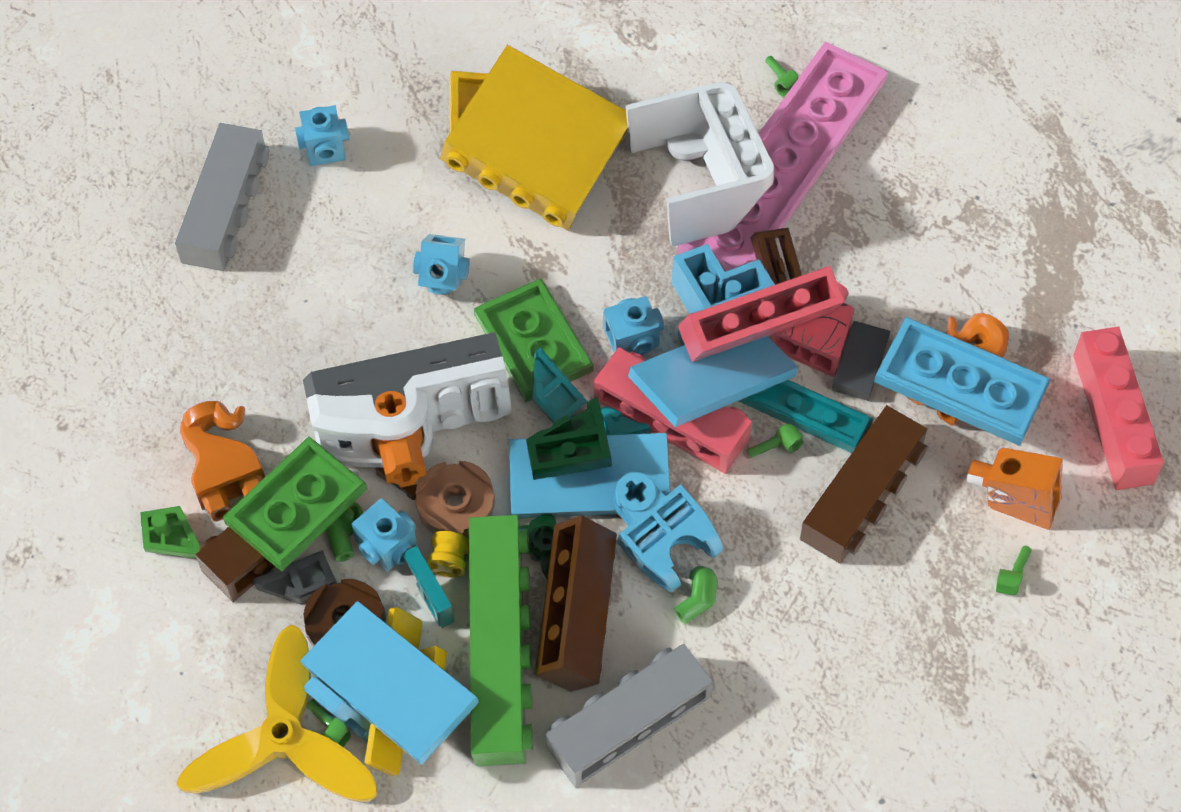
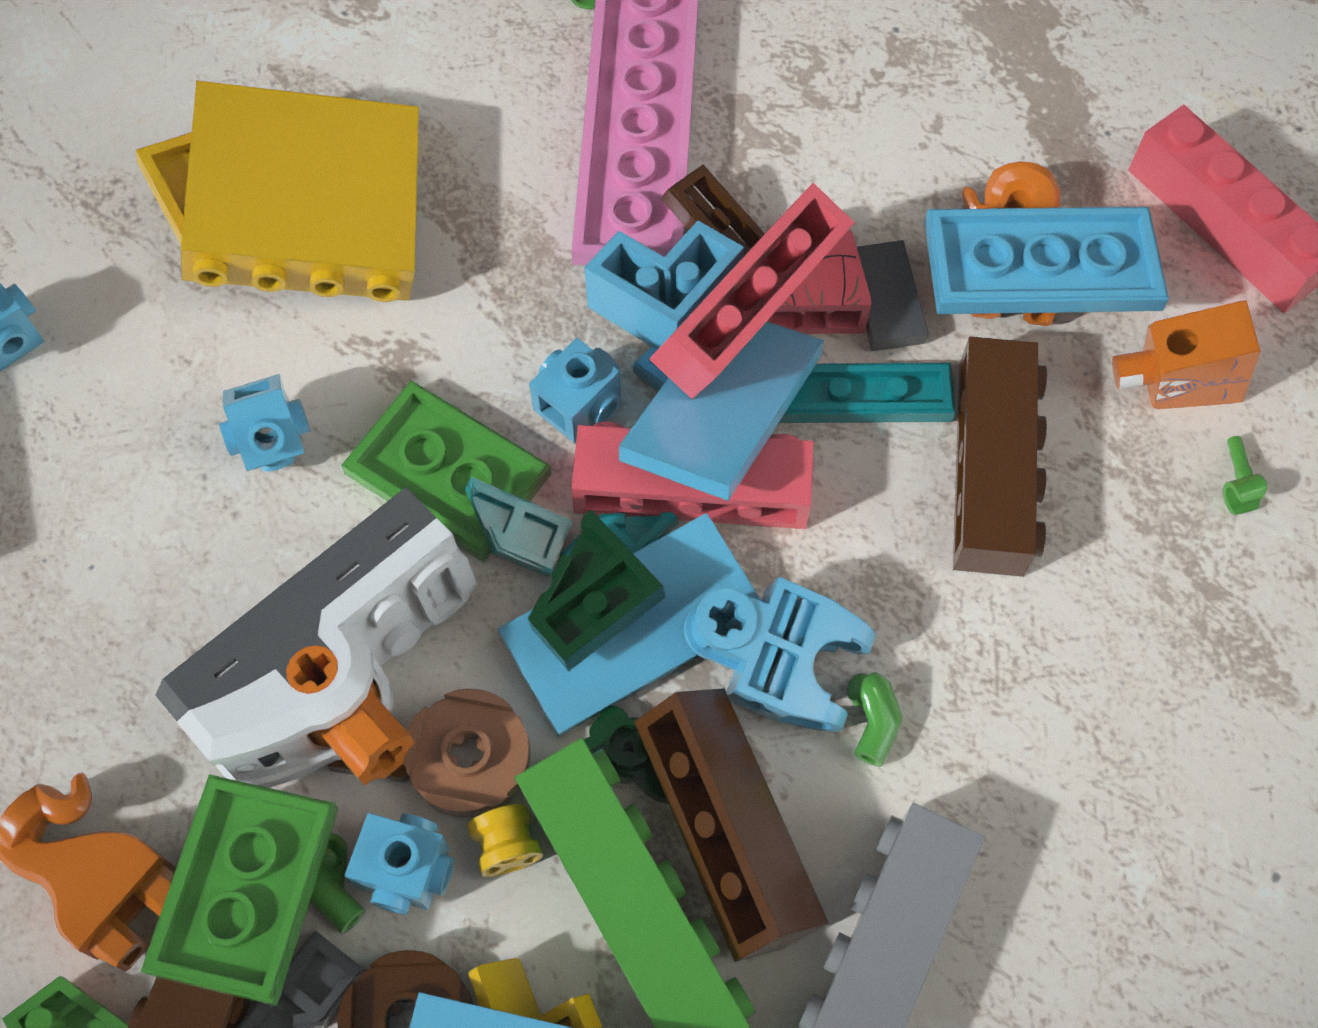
camera: 30 degrees left, 5 degrees up
teal tile [403,546,455,628] -> none
white windscreen [626,82,774,247] -> none
bright green hand [747,424,804,458] -> none

